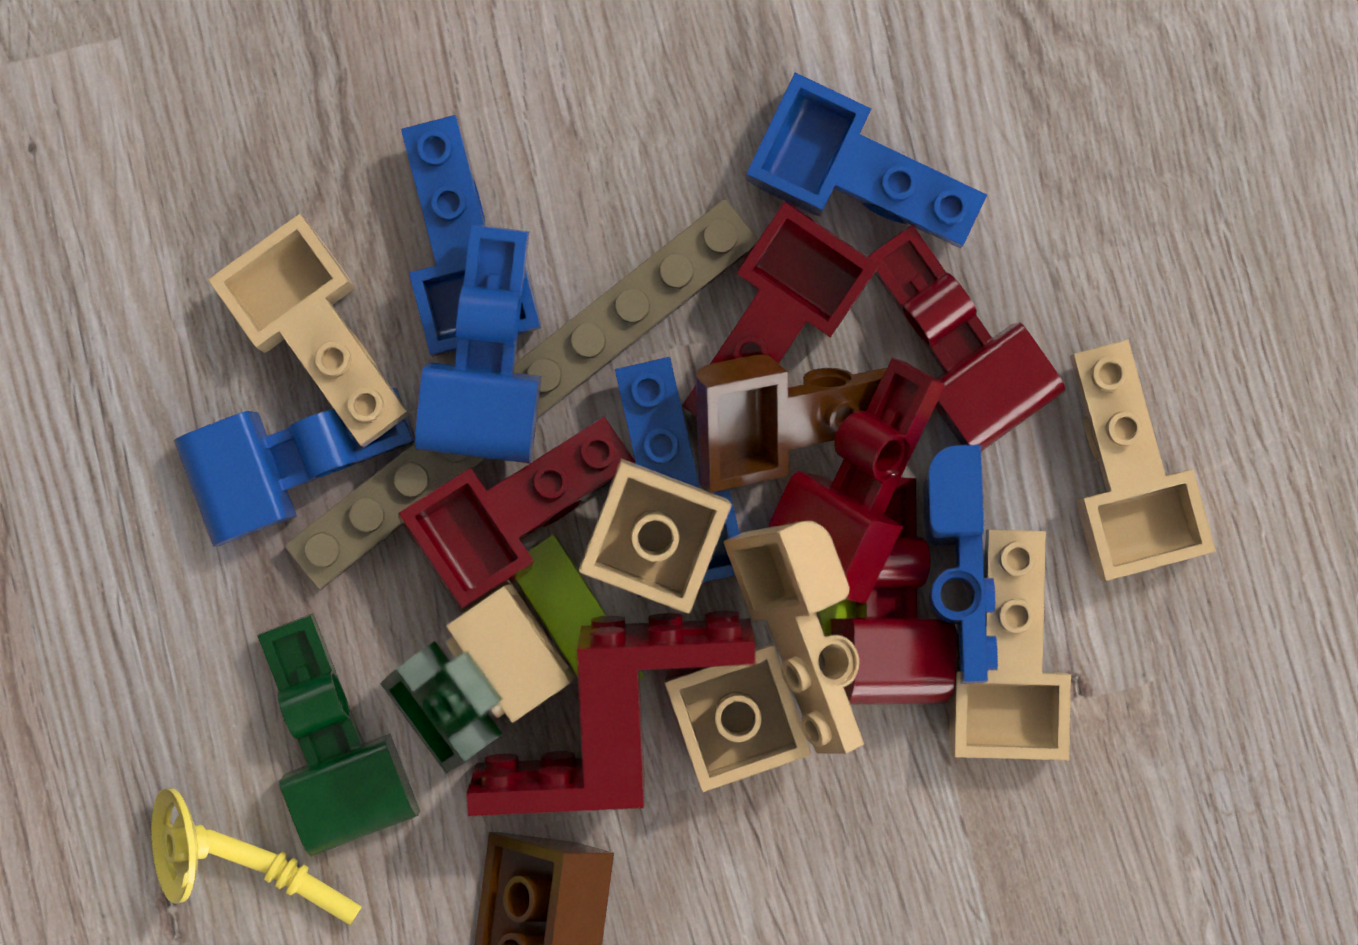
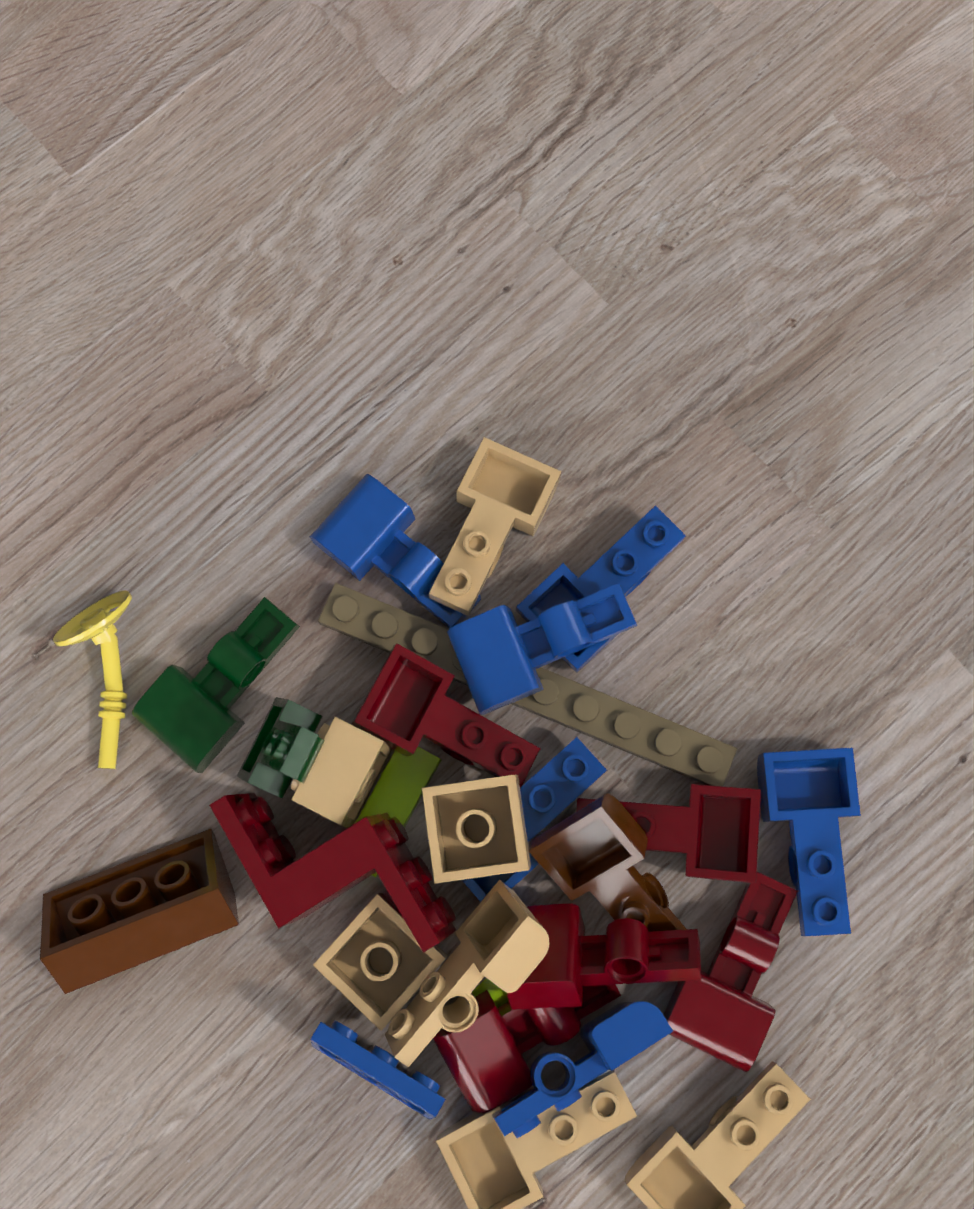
camera: 65 degrees right, 10 degrees down
none -> blue plate [310,1020,446,1120]

